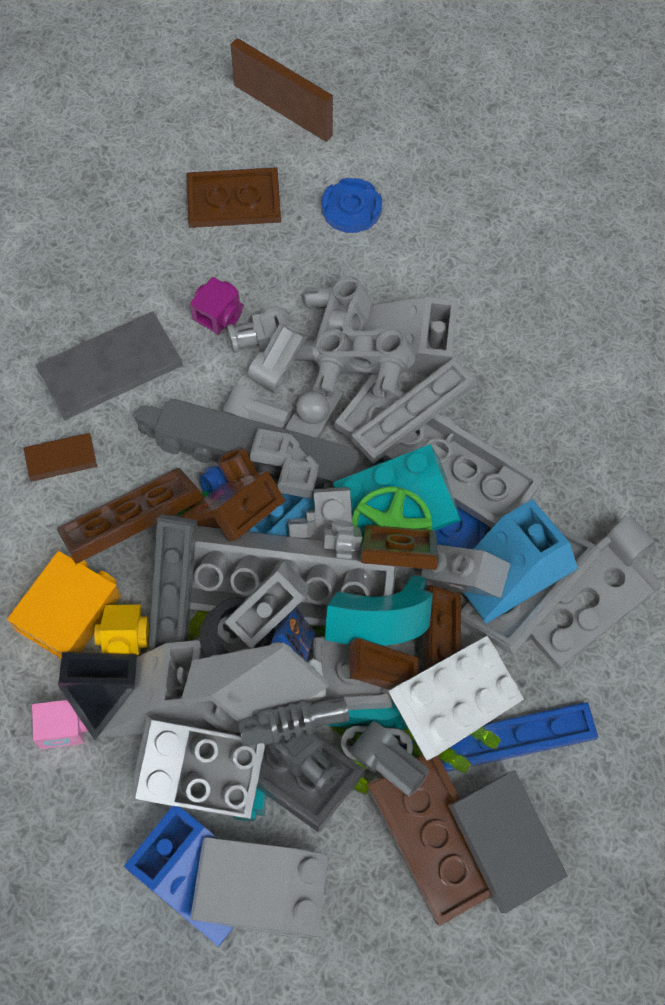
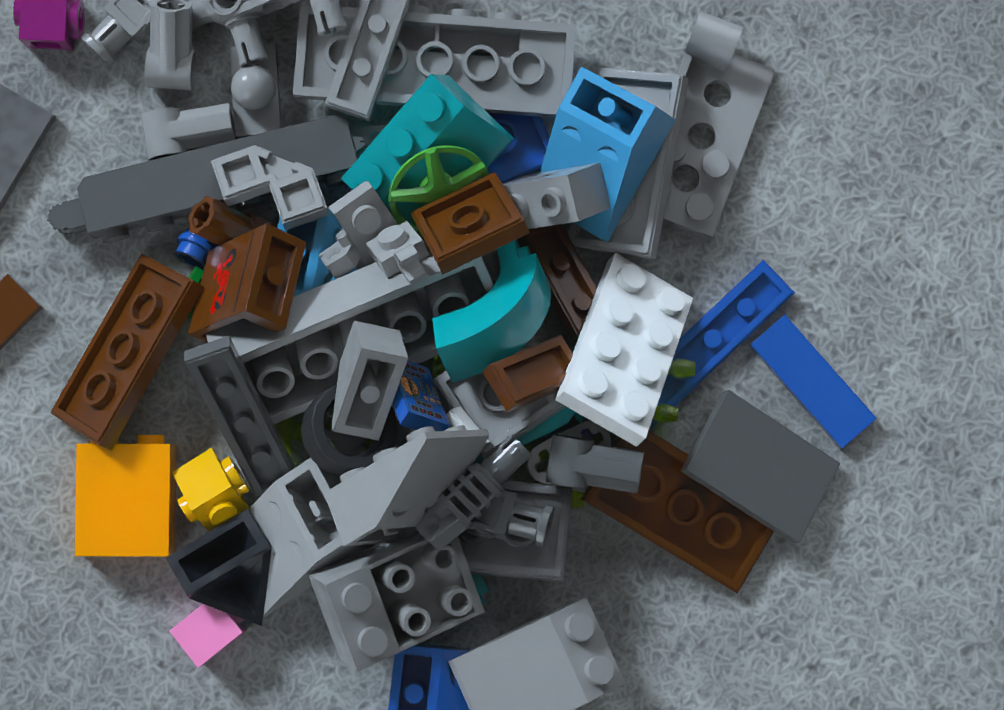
camera: 30 degrees left, 20 degrees up
none -> blue tile [749,314,877,449]

